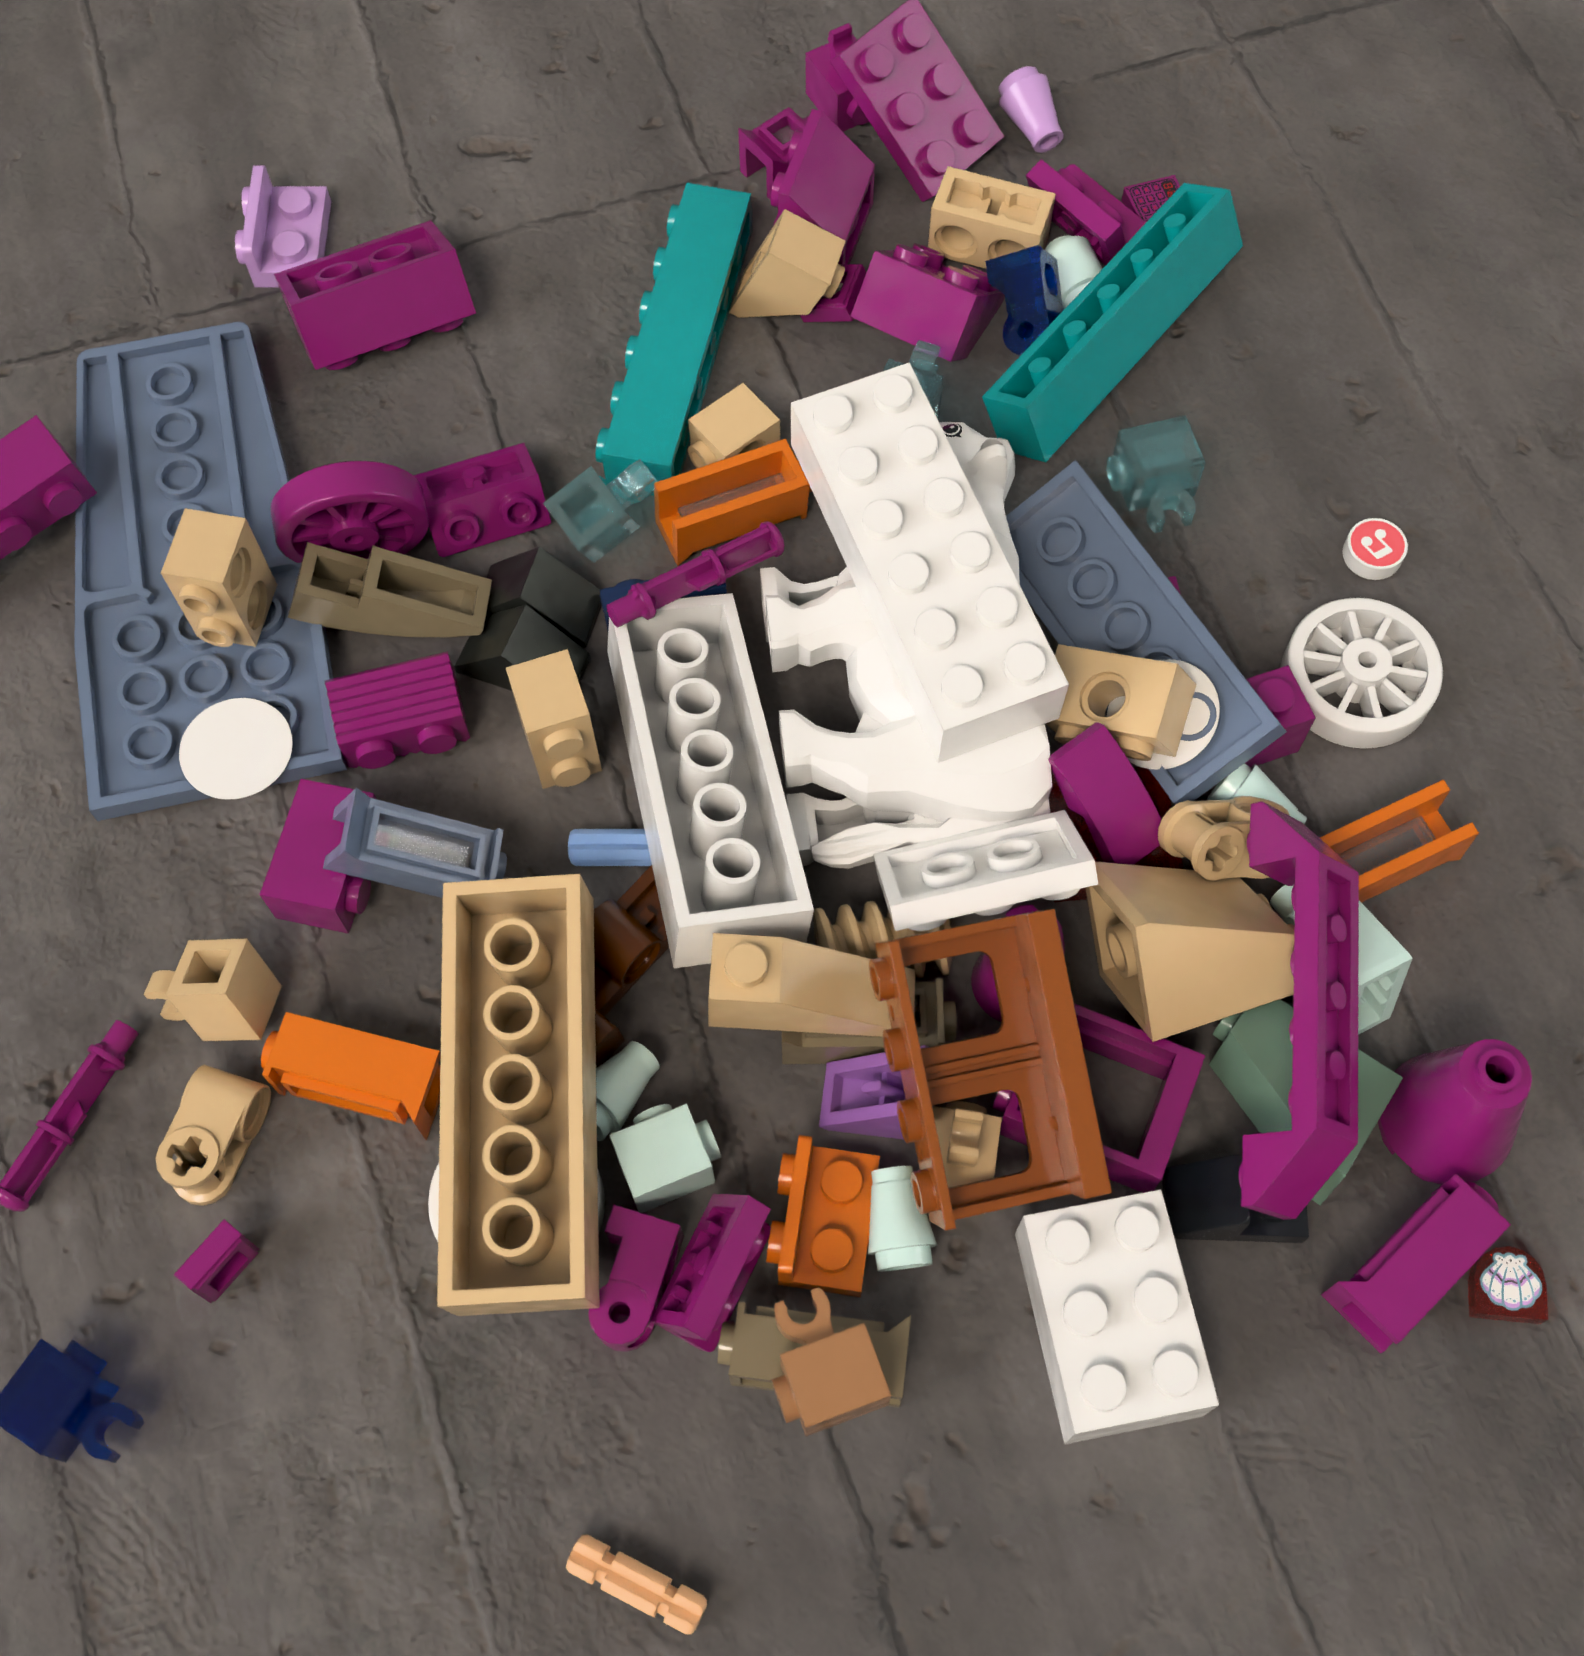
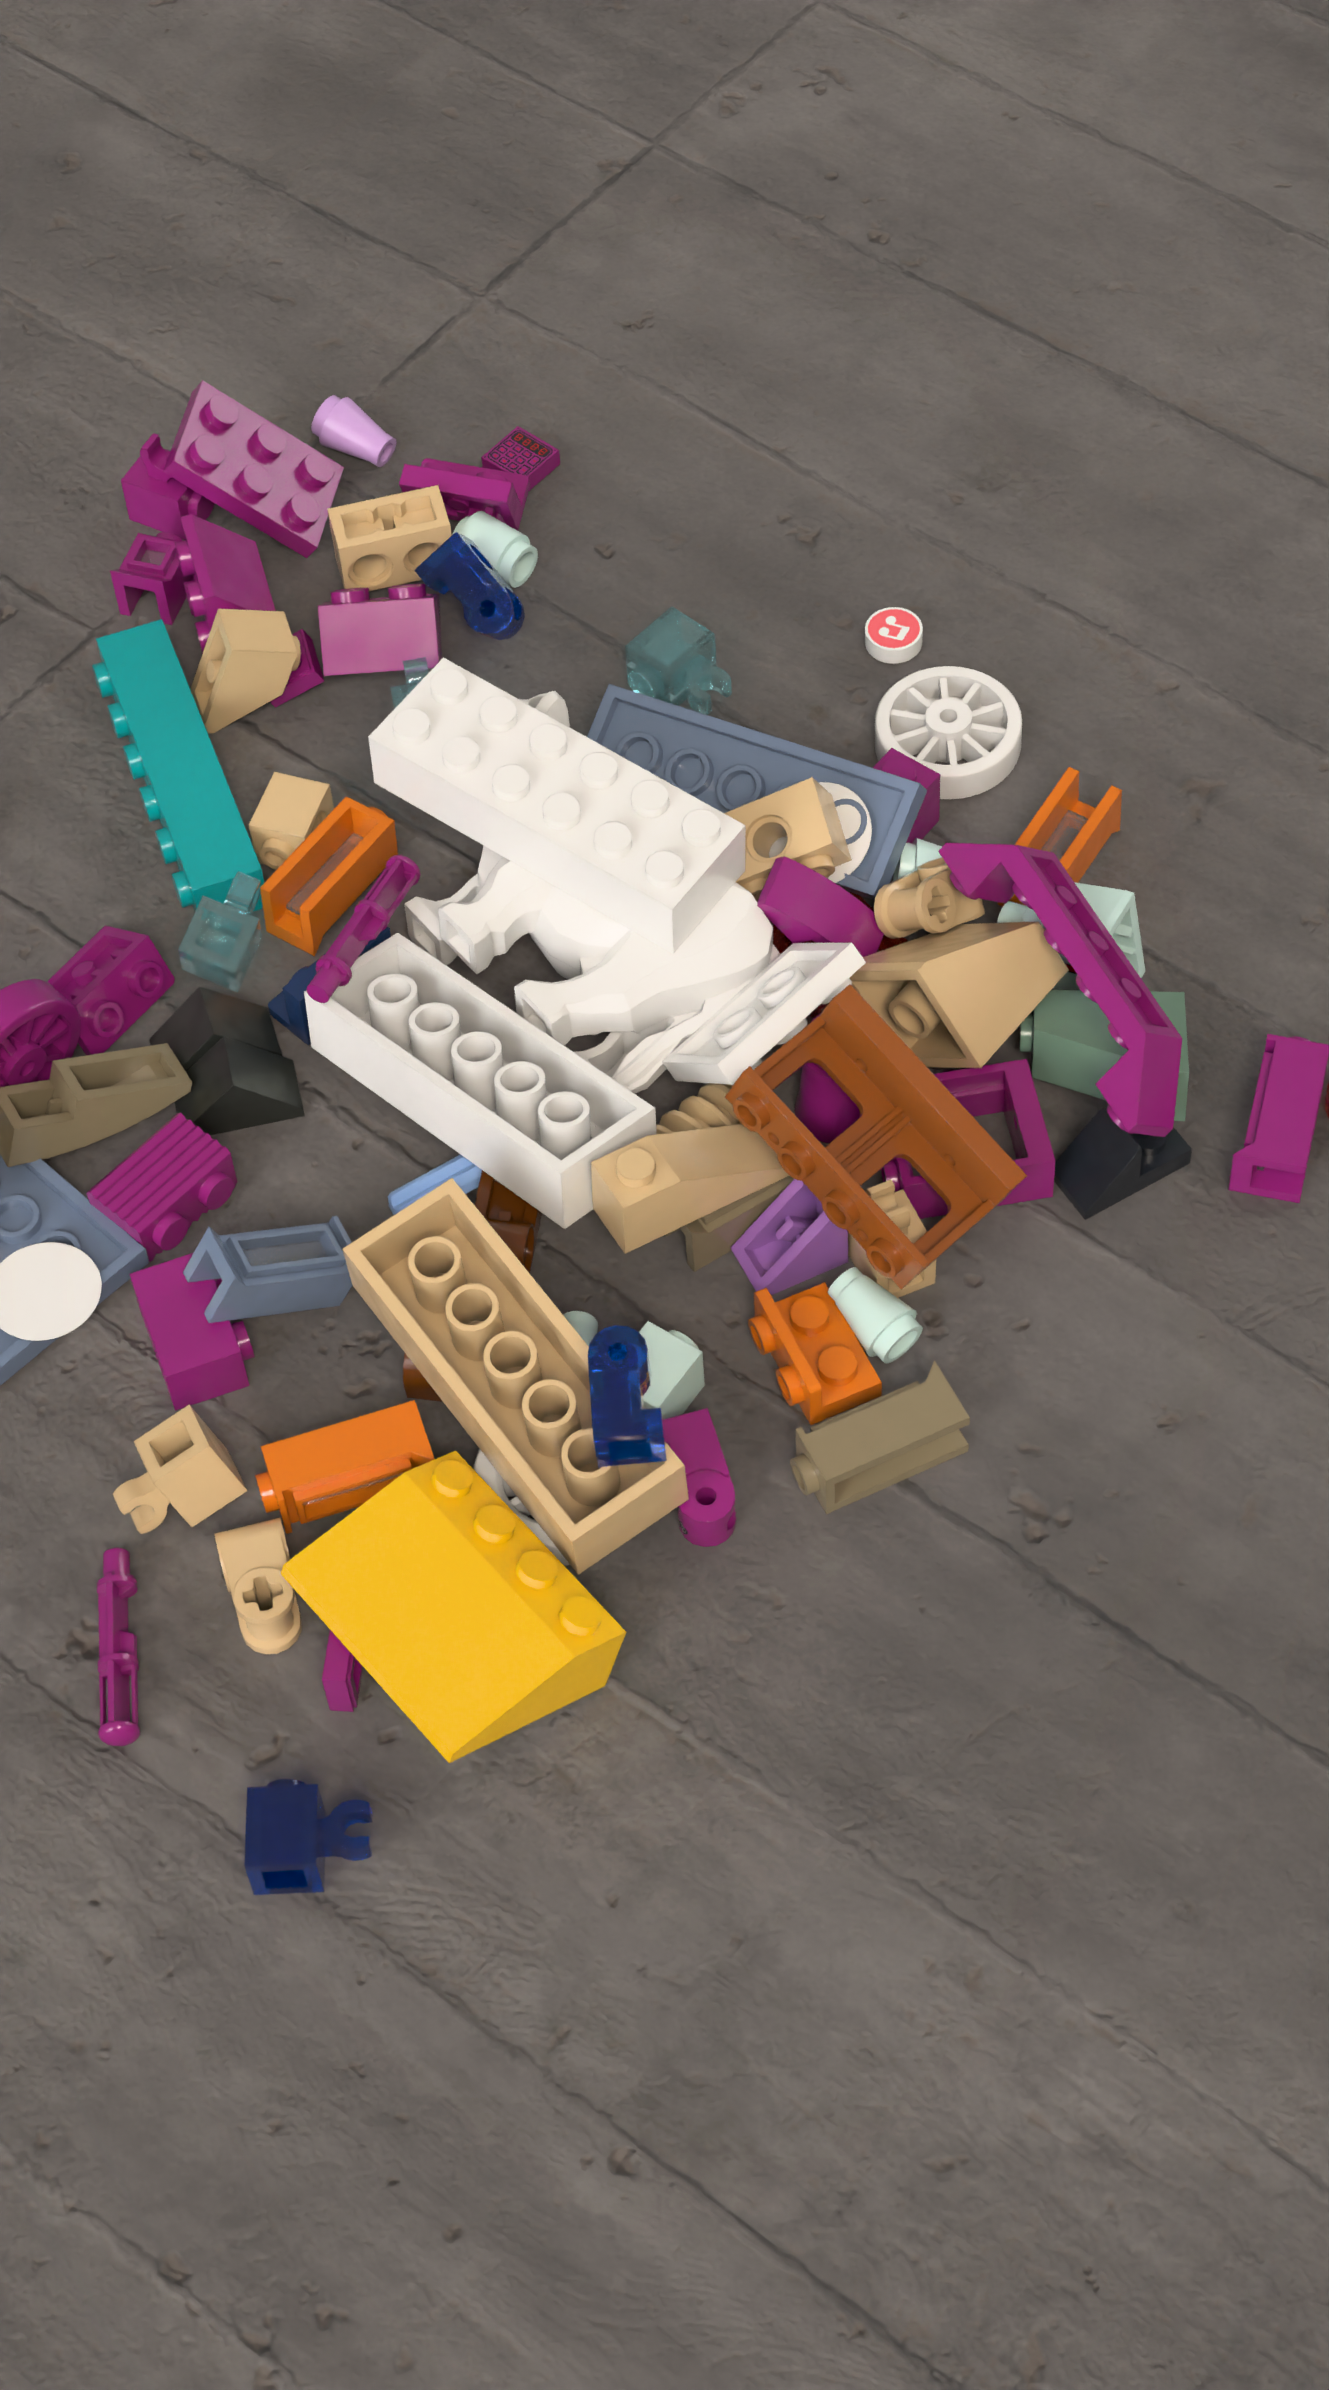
camera: 30 degrees left, 10 degrees down
tan brick [506,649,602,789] -> none
light nougat axle [566,1535,707,1634] -> none
magenta bracket [651,1194,771,1352] -> none
medium nougat brick [771,1287,891,1437] -> none
teal brick [982,183,1243,462] -> none
white brick [1015,1190,1219,1444] -> none
magenta cone [1378,1039,1532,1185] -> none
none -> yellow slope [281,1450,626,1763]
none -> clear blue leg [588,1325,667,1467]

